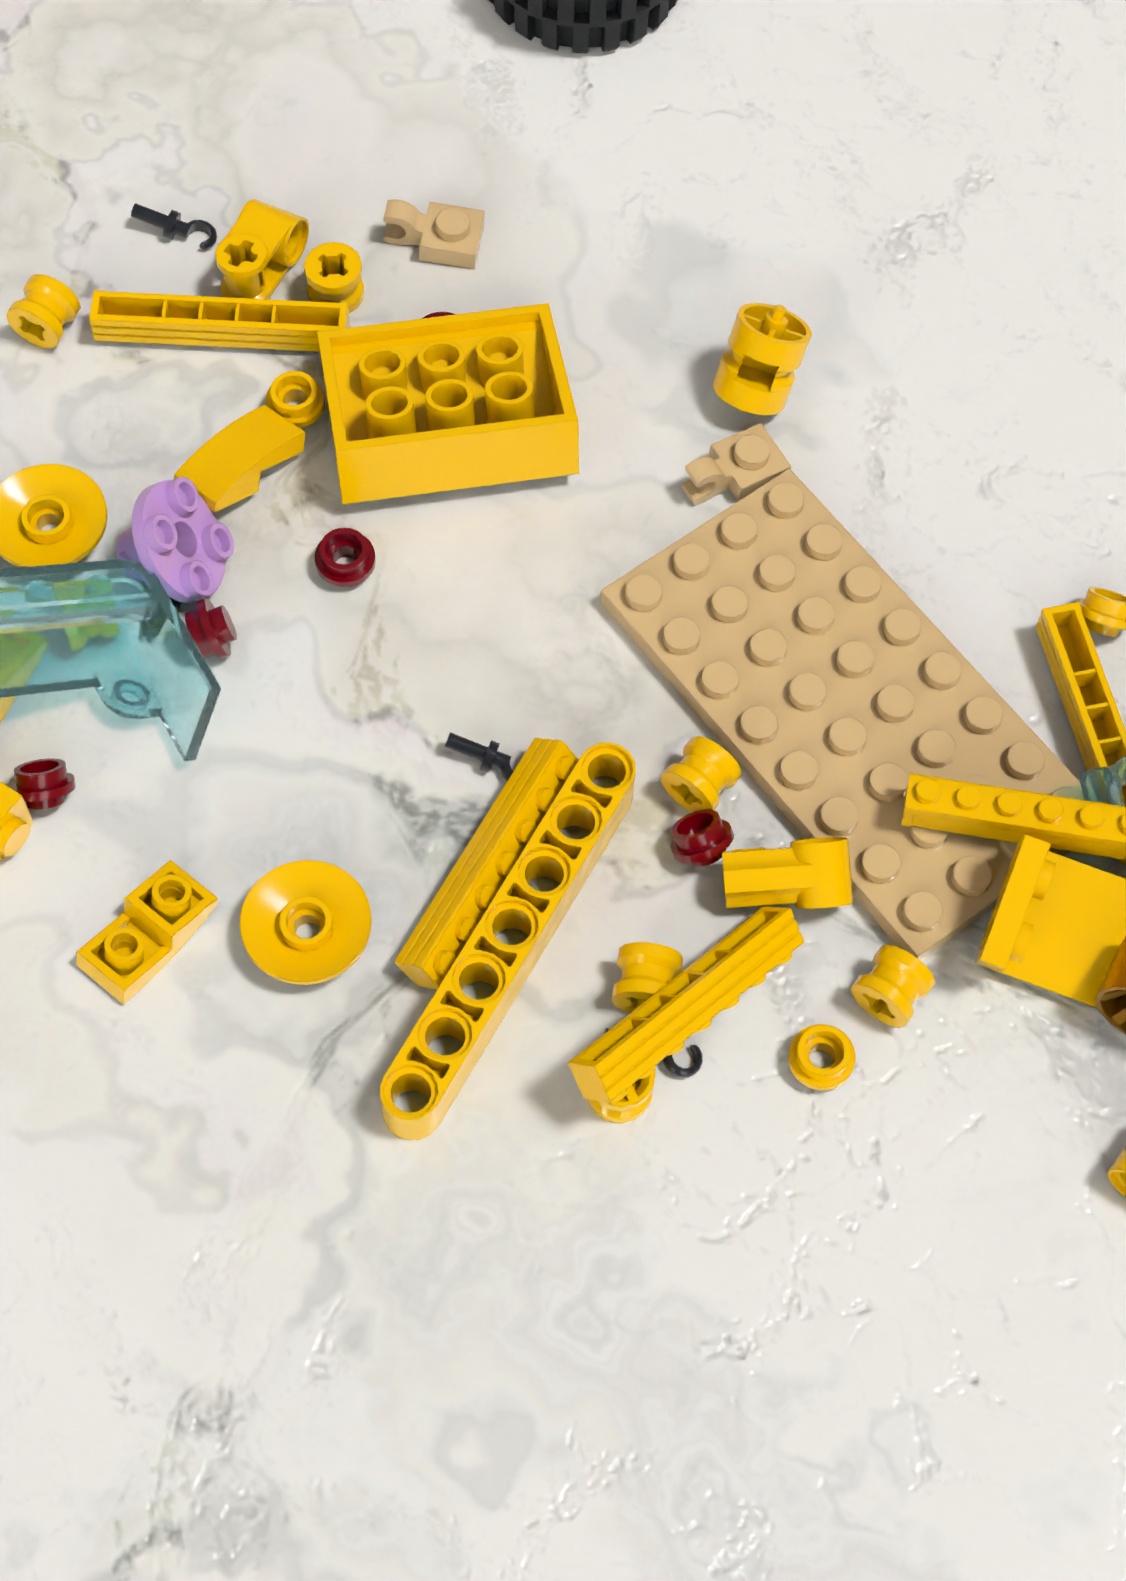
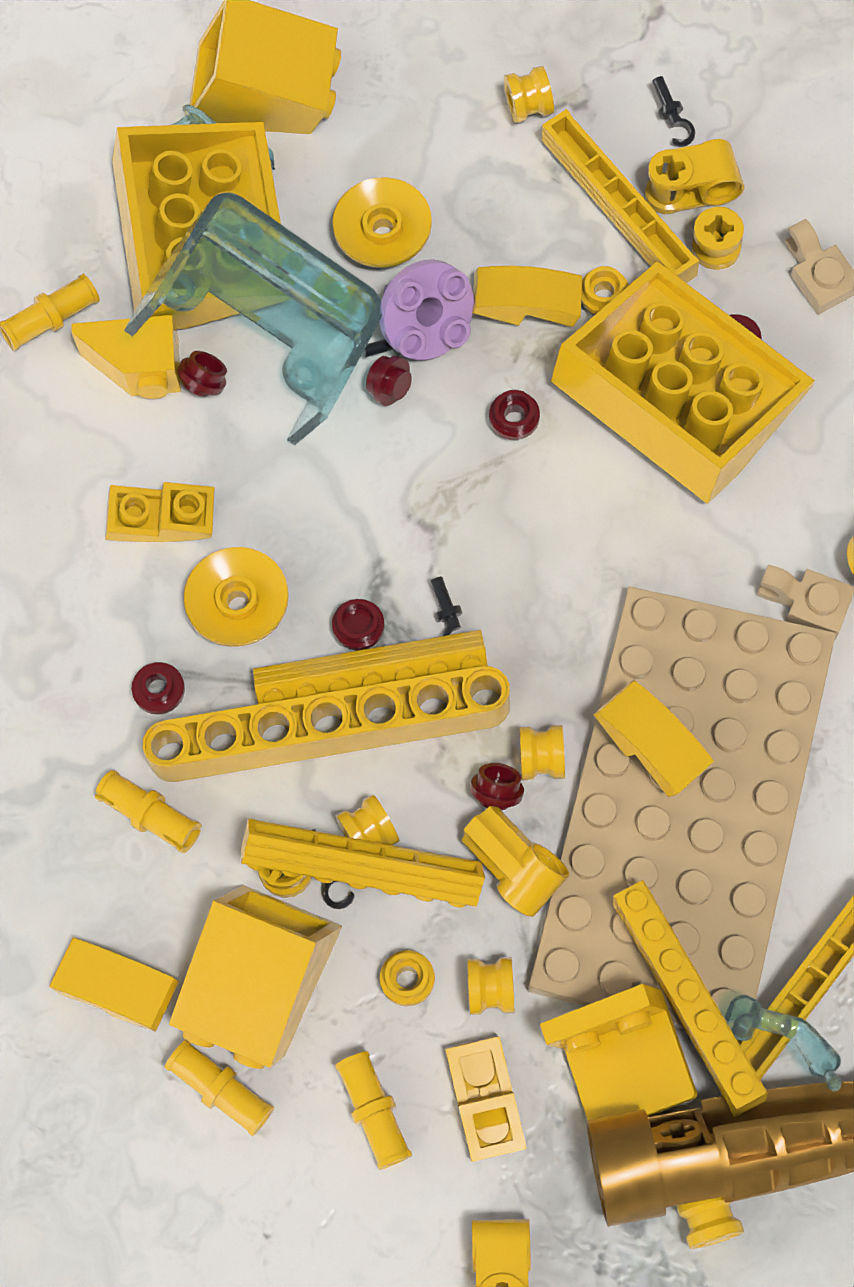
camera: 60 degrees right, 5 degrees up
none -> yellow slope [49,937,179,1032]
none -> yellow pin [95,770,202,854]
none -> dark red plate [131,662,185,715]
none -> yellow pin [164,1040,275,1136]
none -> yellow slope [169,885,342,1069]
none -> dark red plate [332,599,385,651]
none -> yellow pin [335,1051,412,1170]
none -> yellow slope [445,1036,527,1162]
none -> yellow slope [593,680,714,797]

